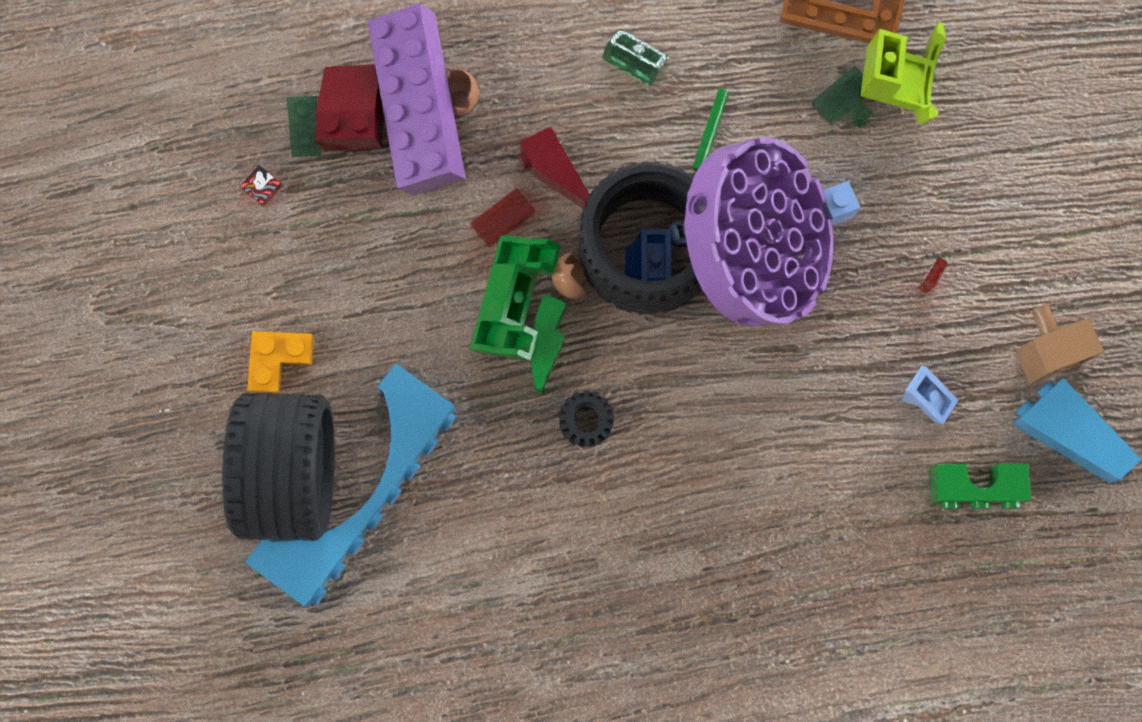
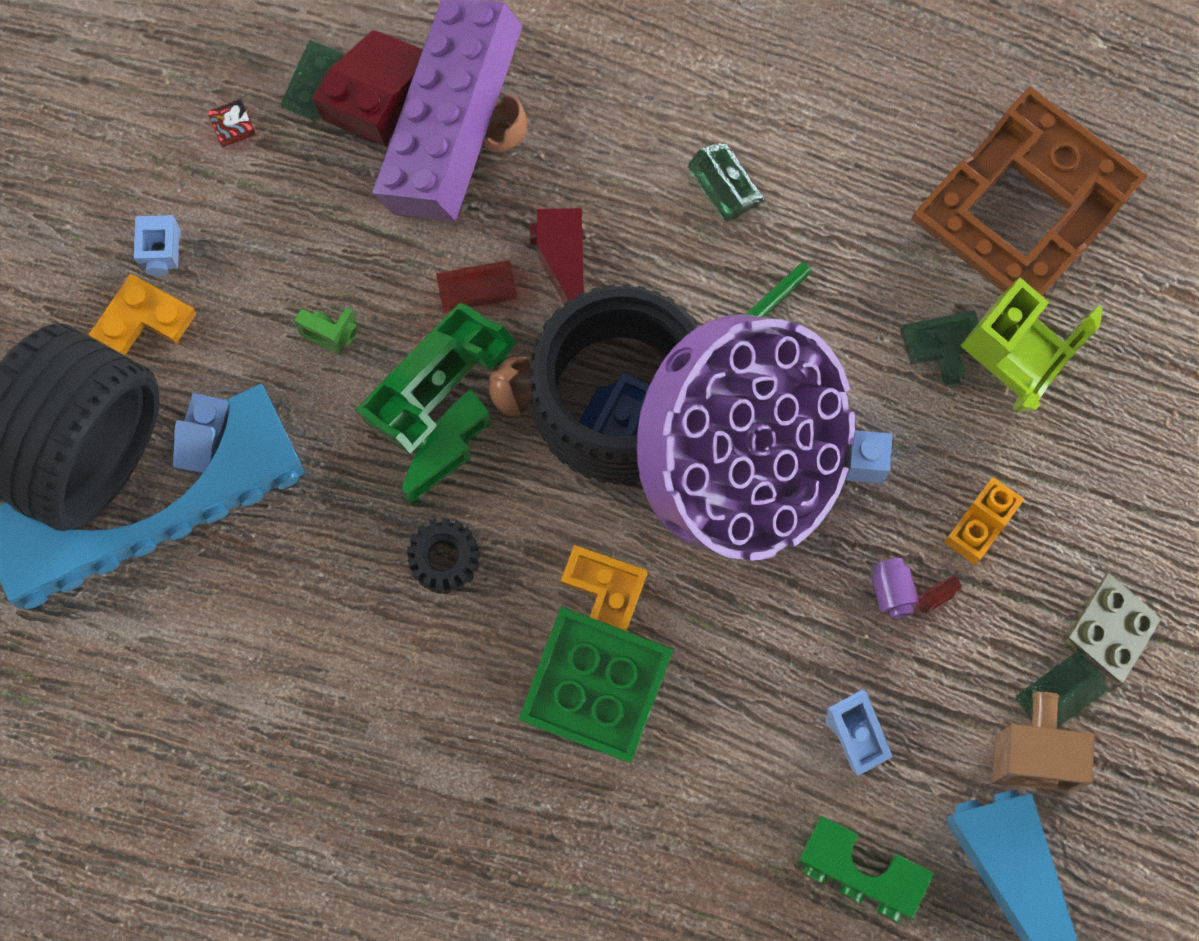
camera: 30 degrees right, 5 degrees down
none -> light blue brick [134,215,181,276]
none -> light blue slope [173,393,230,475]
none -> bright green bracket [294,307,358,354]
none -> green plate [518,606,674,763]
none -> light orange plate [561,545,648,631]
none -> medium lavender brick [871,558,920,619]
none -> light orange slope [944,477,1025,566]
none -> clear green slope [1015,652,1106,728]
none -> hinge [1064,573,1161,684]

